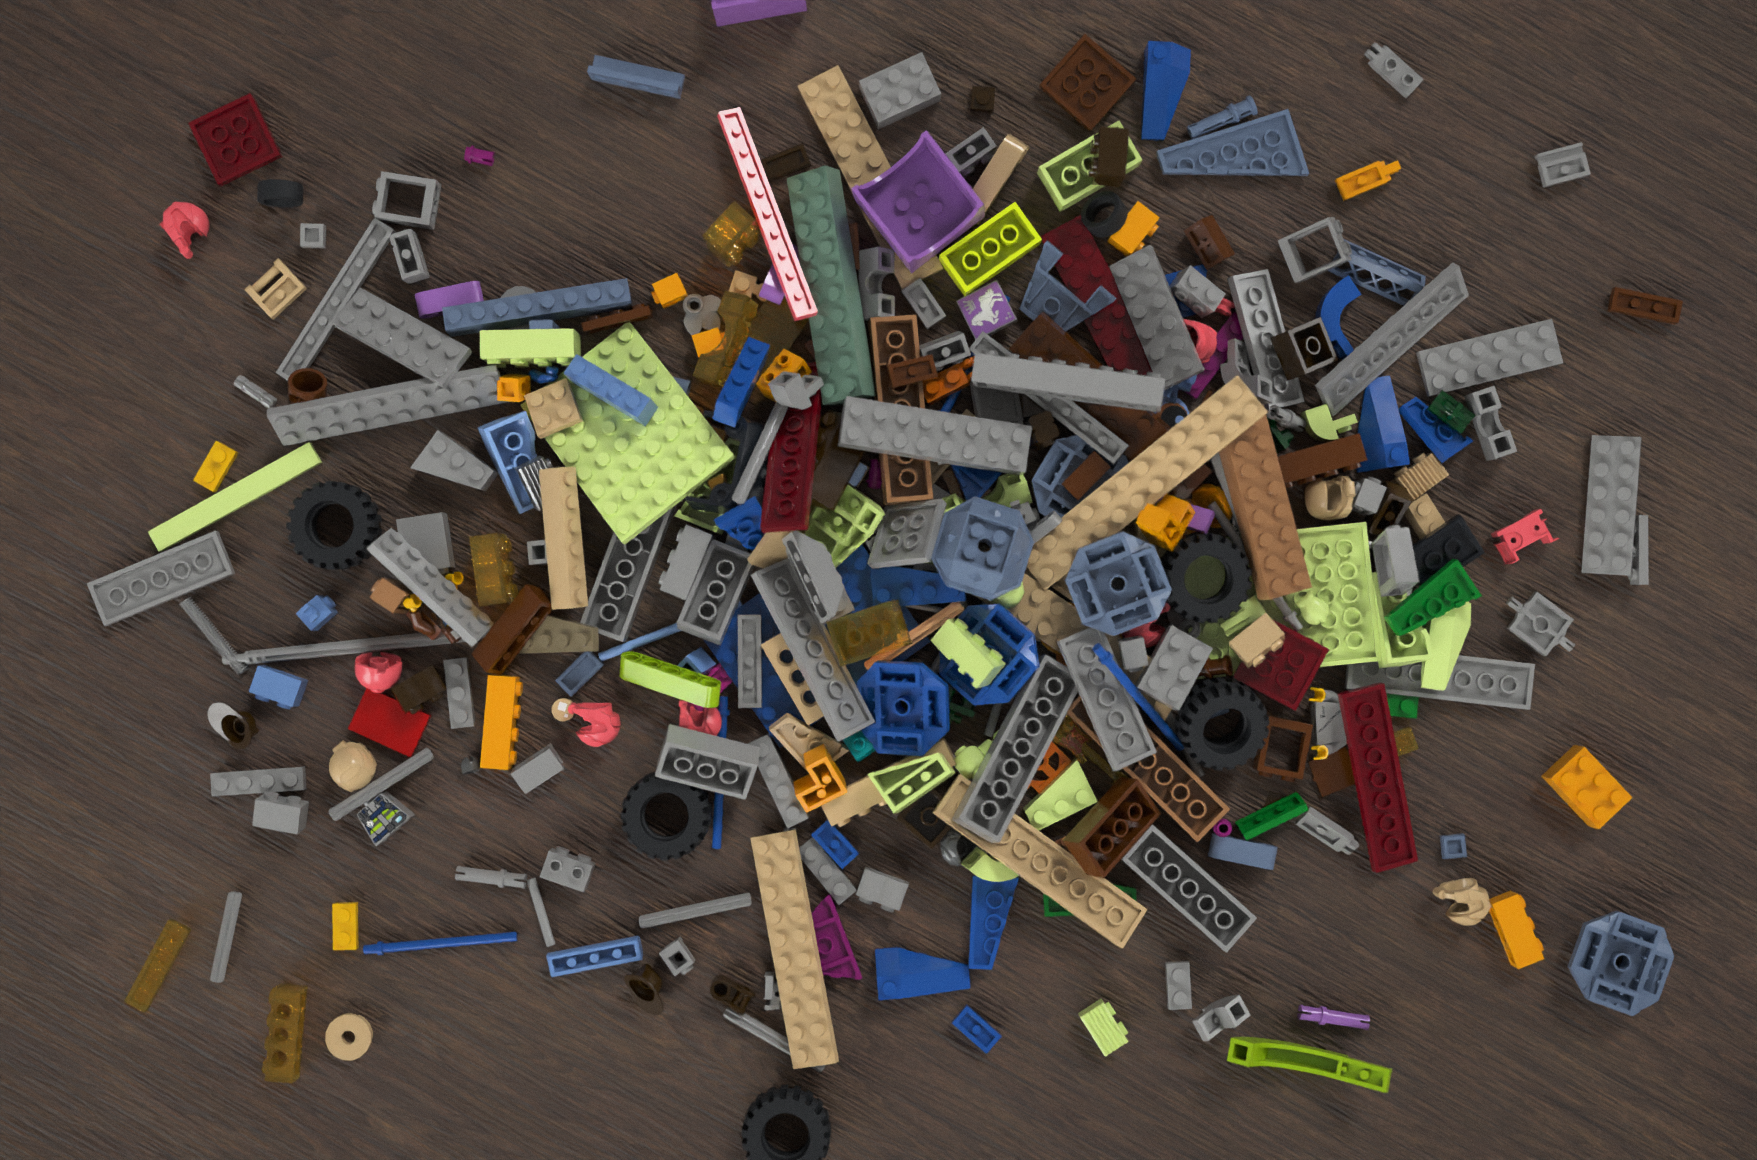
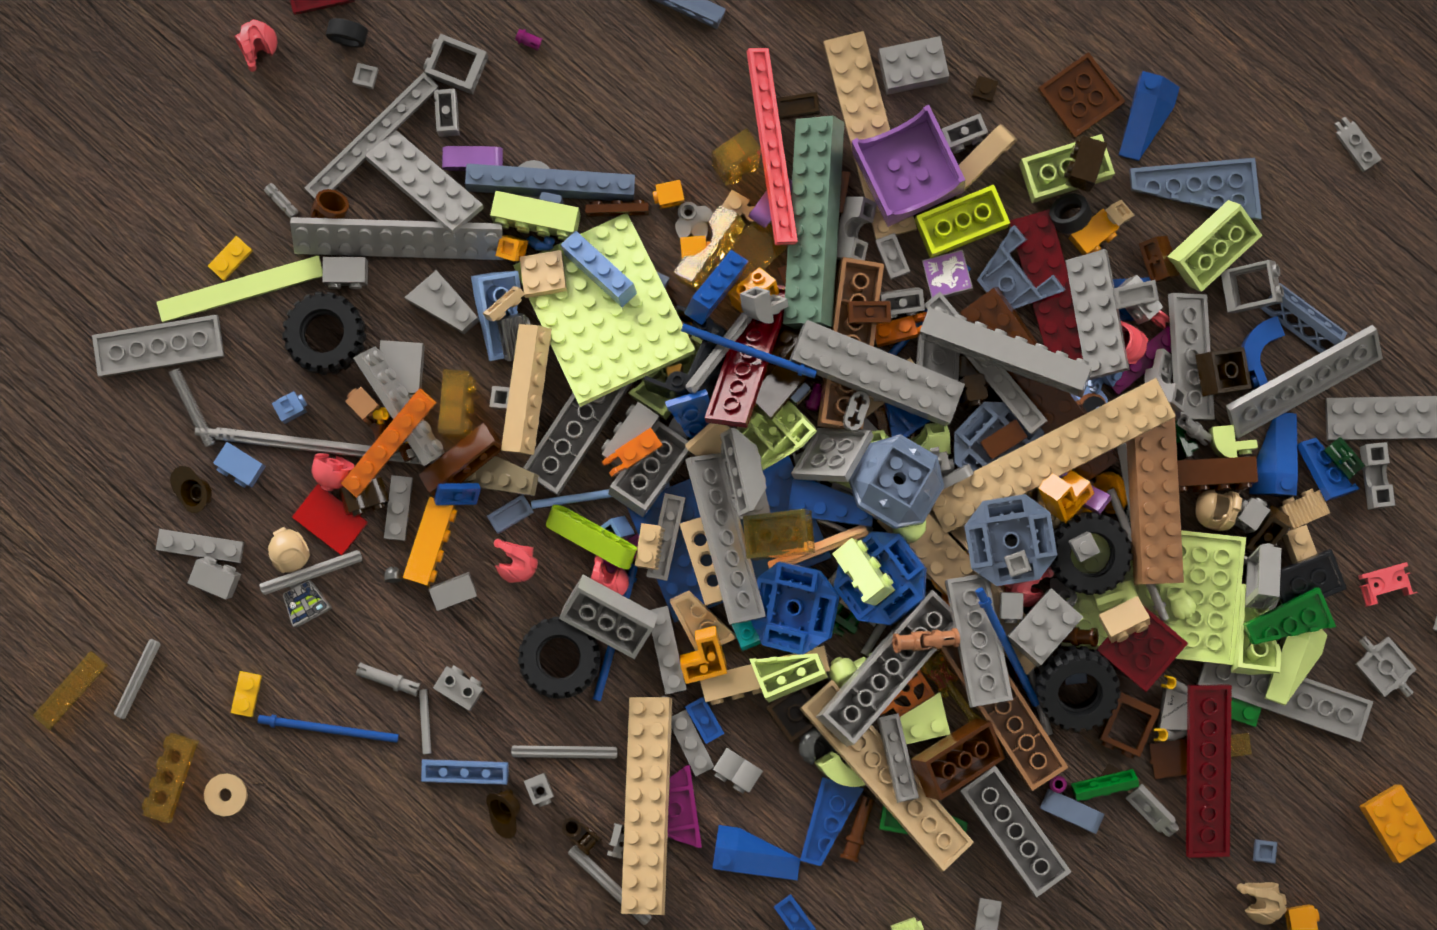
camera: 15 degrees right, 5 degrees down
tan plate [245,258,307,319] -> none
tan tile [552,698,575,721] -> none
sand blue pin [1187,95,1258,139] -> none
light orange hinge [1335,160,1401,201] -> none
none -> light grey brick [322,257,368,289]
none -> orange plate [341,388,437,498]
none -> blue plate [434,483,481,505]
none -> tan plate [482,286,525,322]
none -> orange hinge [602,427,663,477]
none -> tan brick [635,523,665,570]
none -> blue bar [681,324,817,378]
none -> reddish brown pin [840,796,875,863]
none -> light grey beam [843,391,870,432]
none -> light grey tile [877,713,919,803]
none -> nougat piece [892,628,960,653]
none -> light grey tile [1004,550,1032,577]
none -> light grey brick [1068,531,1100,562]
none -> tan plate [1105,200,1135,226]
none -> light grey tile [1112,280,1159,310]
none -> yellowish green brick [1167,200,1262,292]

